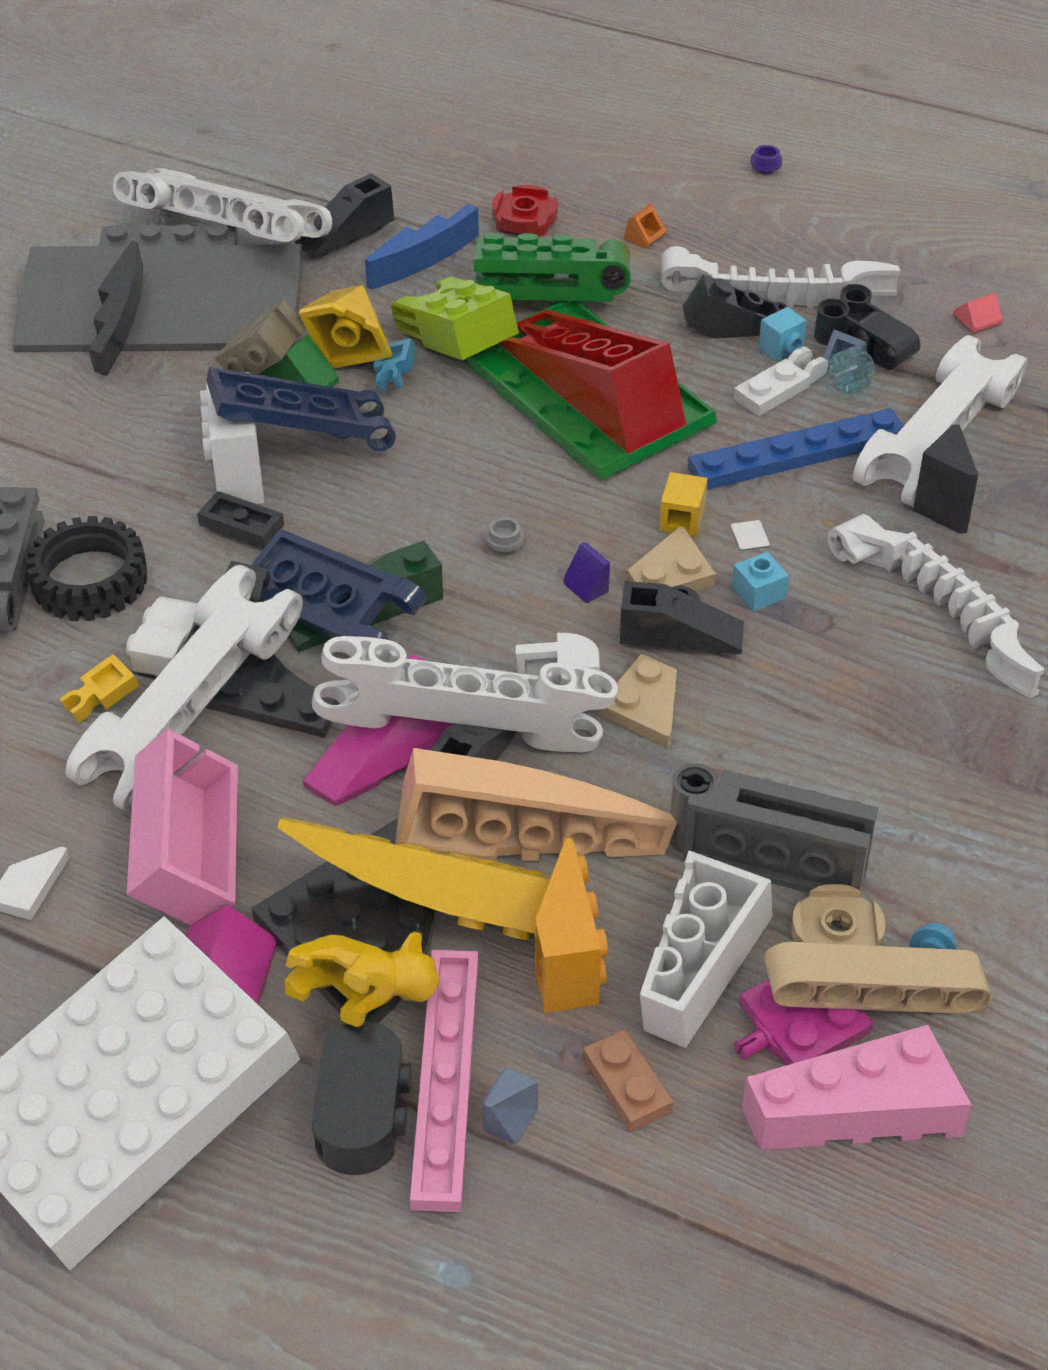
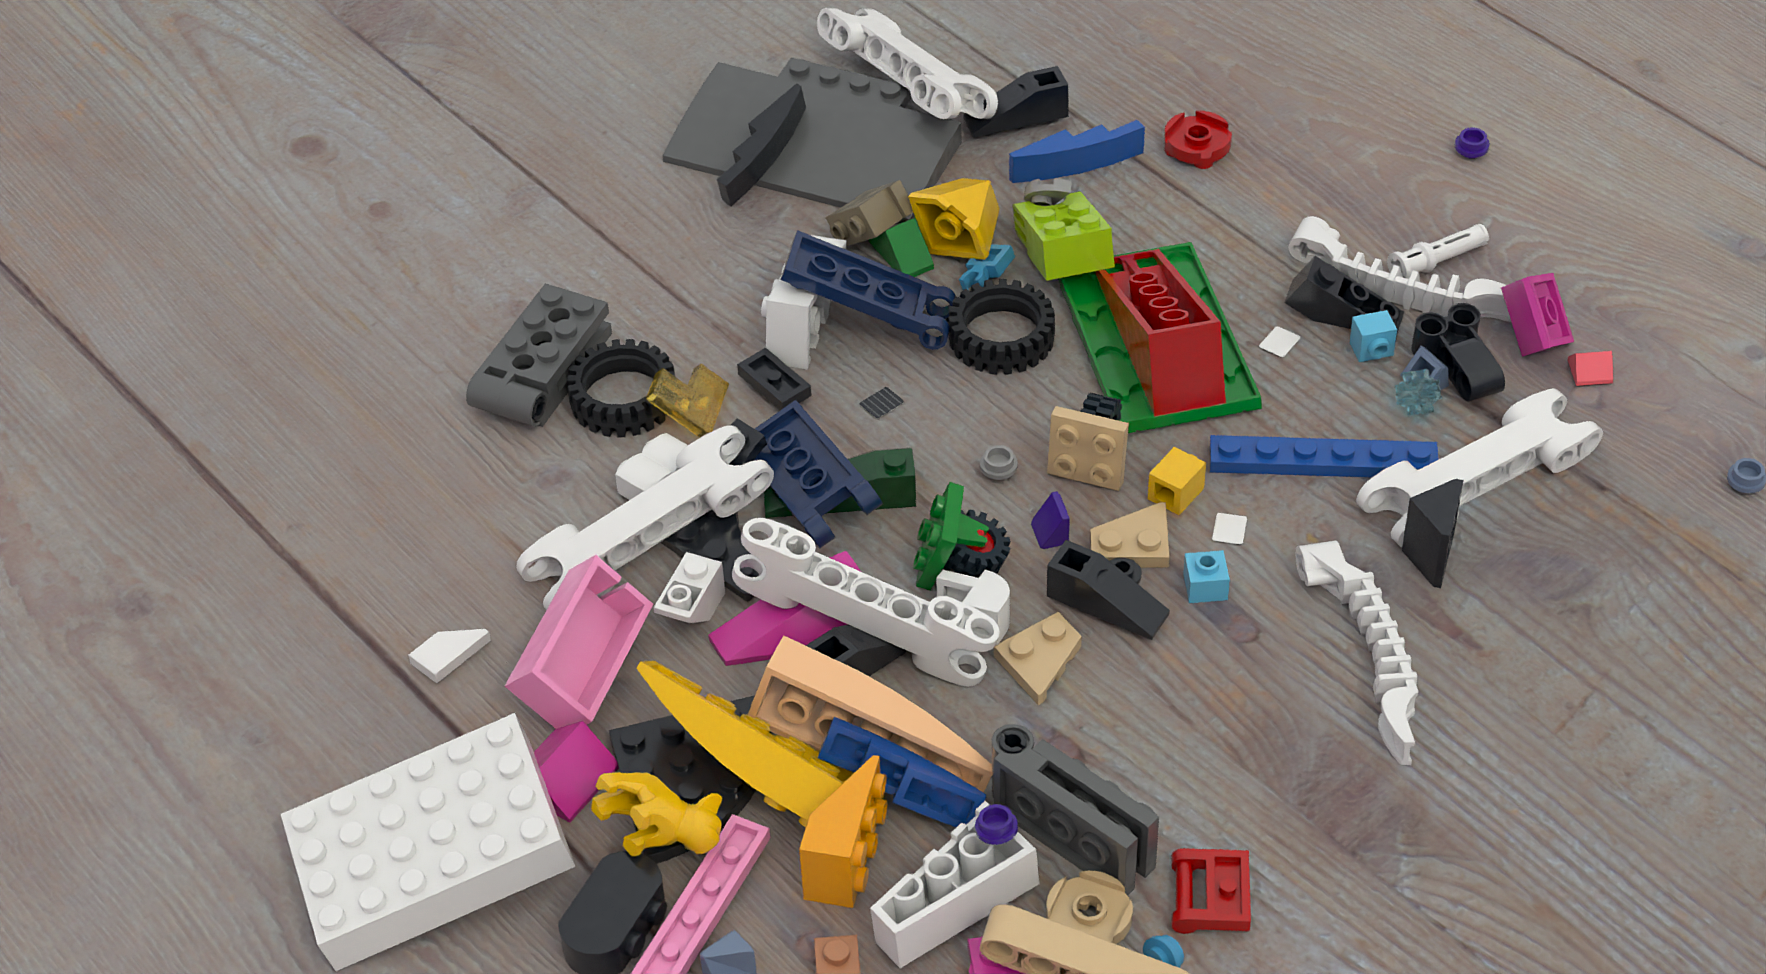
camera: 25 degrees right, 0 degrees up
yellow plate [59,654,140,724] -> none
green hinge [474,233,631,302] -> none
orange slope [624,203,667,248] -> none
white hinge [733,346,829,417] -> none
none -> clear yellow tile [646,363,729,438]
none -> white slope [653,552,725,623]
none -> blue slope [818,717,986,827]
none -> black sticker [859,387,904,419]
none -> green plate [913,482,1011,591]
none -> black tyre [948,279,1055,375]
none -> dark purple plate [975,804,1018,845]
none -> light grey plate [1024,178,1072,206]
none -> tan plate [1047,393,1129,491]
none -> red plate [1171,848,1251,934]
none -> white sticker [1259,326,1300,357]
none -> white pin [1387,224,1489,279]
none -> dark pink slope [1501,273,1574,357]

